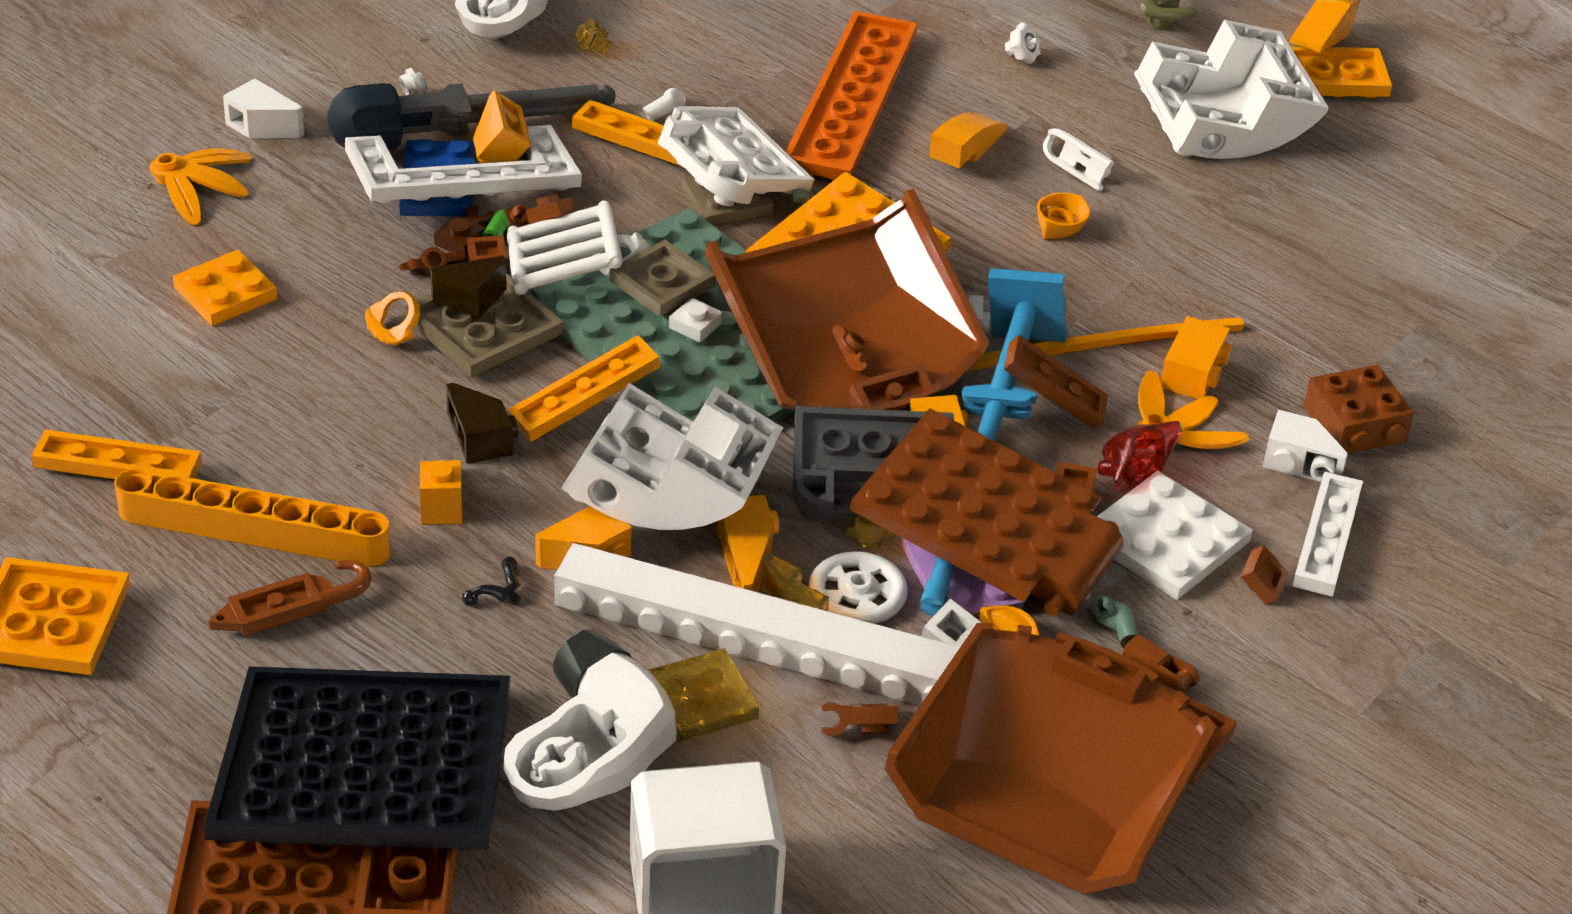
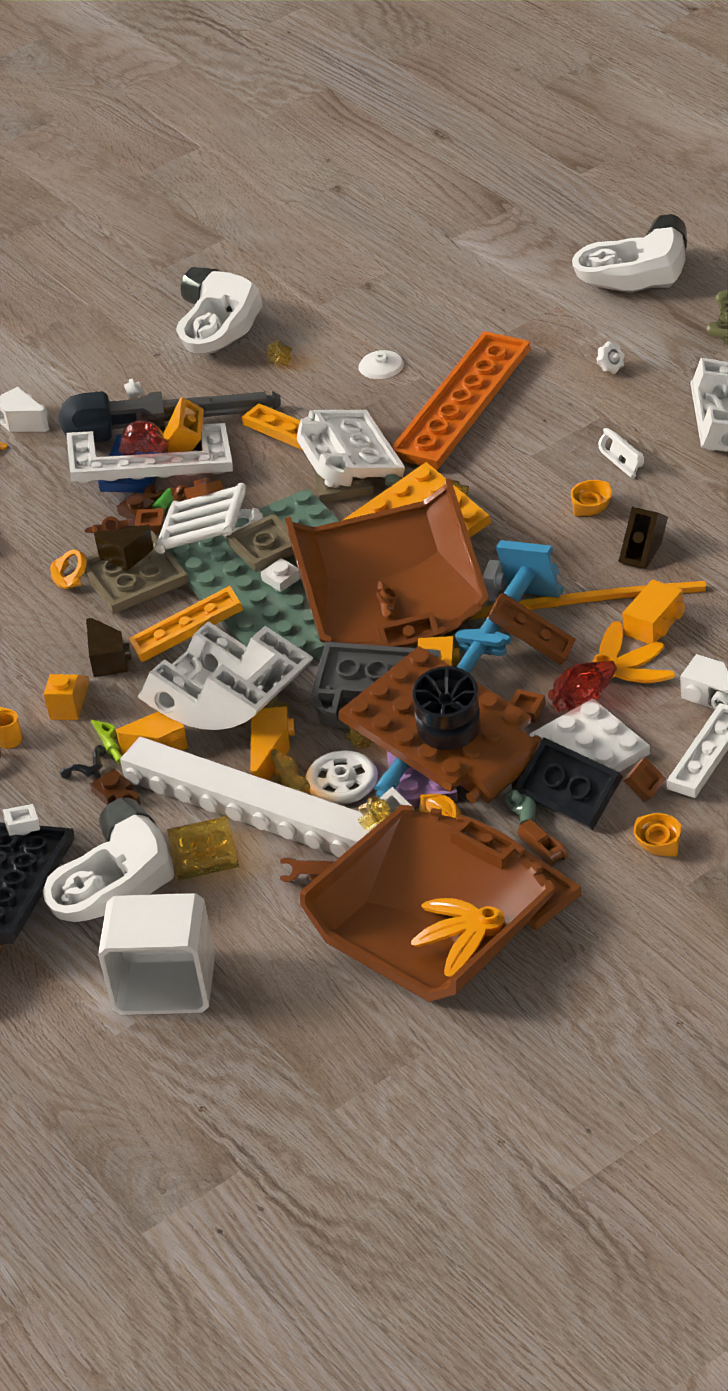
camera: 20 degrees right, 0 degrees up
white arm [643,88,686,122] -> none
light orange slope [929,112,1008,169] -> none
none -> white plate [3,804,40,836]
none -> reddish brown plate [90,769,141,806]
none -> lime hand [91,719,122,764]
none -> clear red hair [119,420,169,456]
none -> clear yellow plate [358,796,390,829]
none -> white piece [359,350,405,379]
none -> light orange plant [411,898,505,977]
none -> black wheel [412,666,481,750]
none -> black plate [514,737,623,830]
none -> dark brown slope [618,507,668,568]
none -> light orange hat [633,813,681,857]

